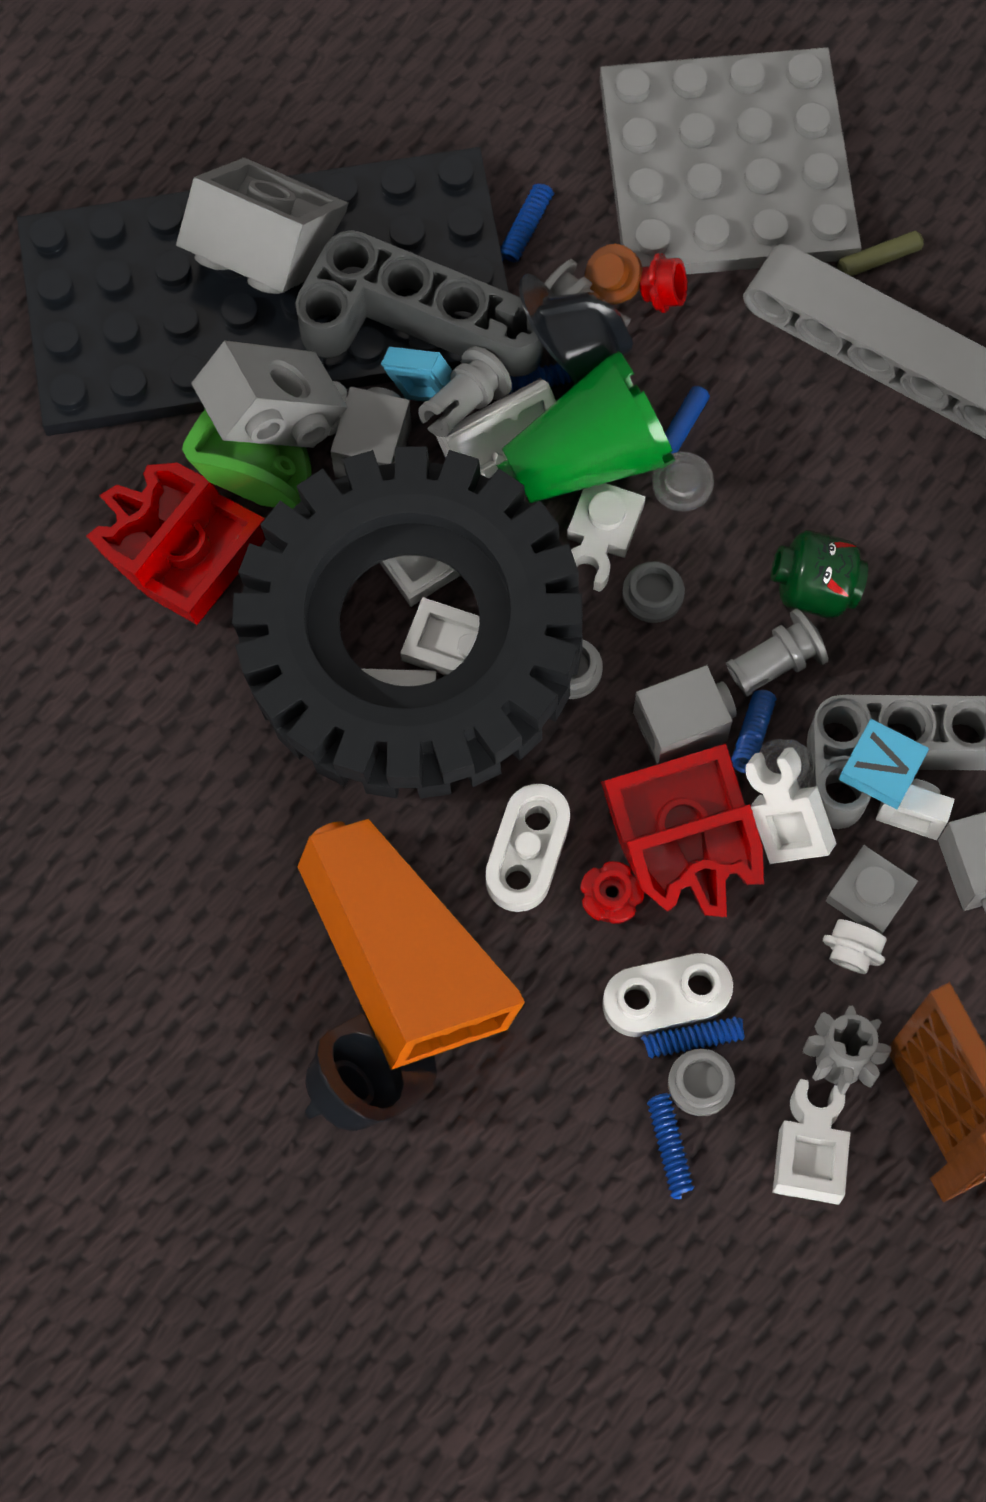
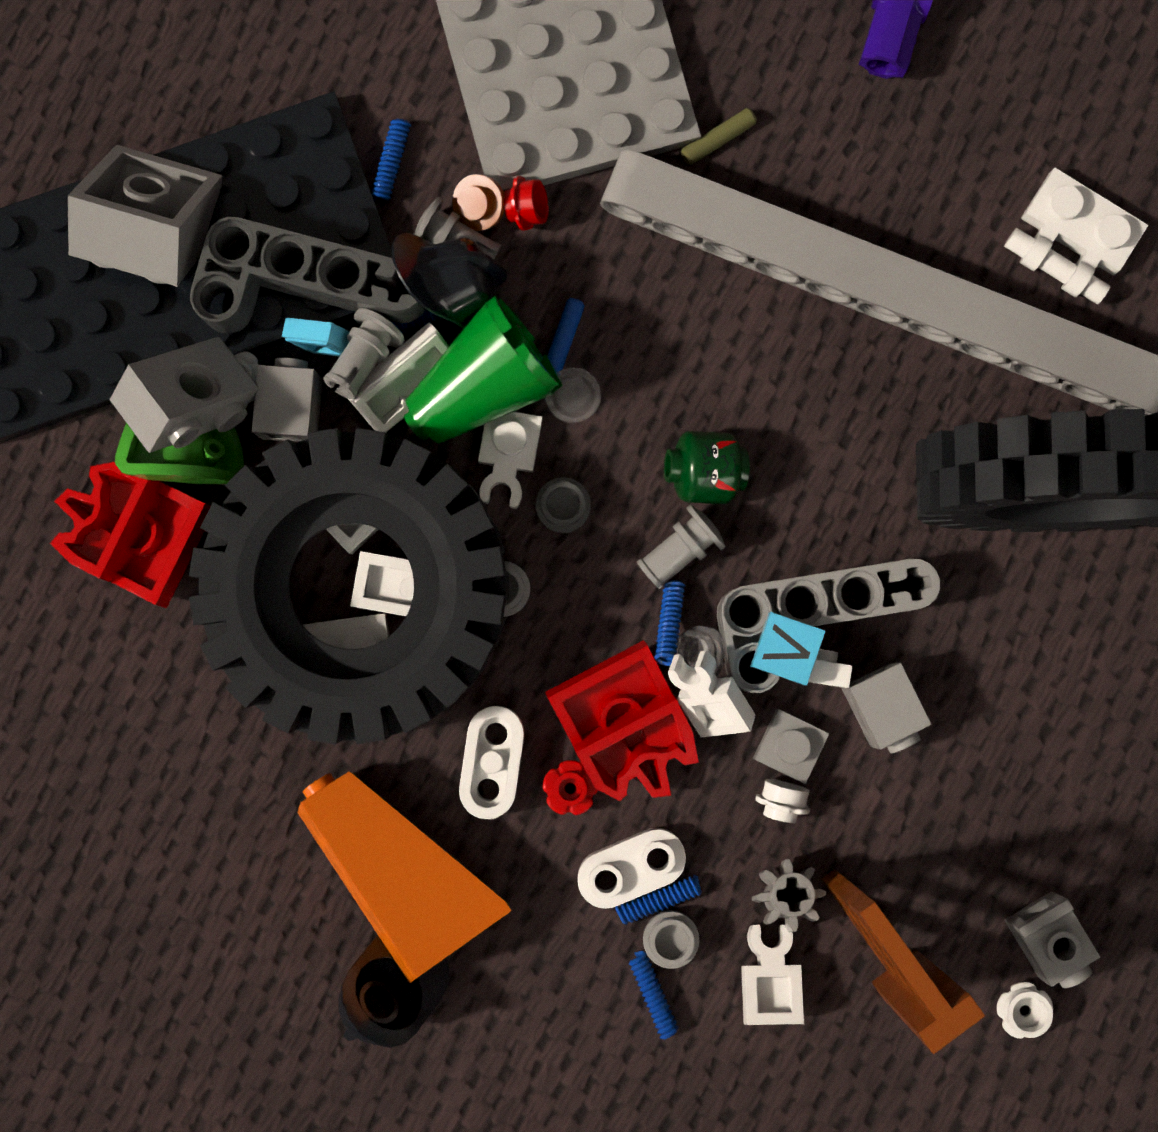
camera: 10 degrees left, 15 degrees up
light grey brick [633,665,737,765] -> none

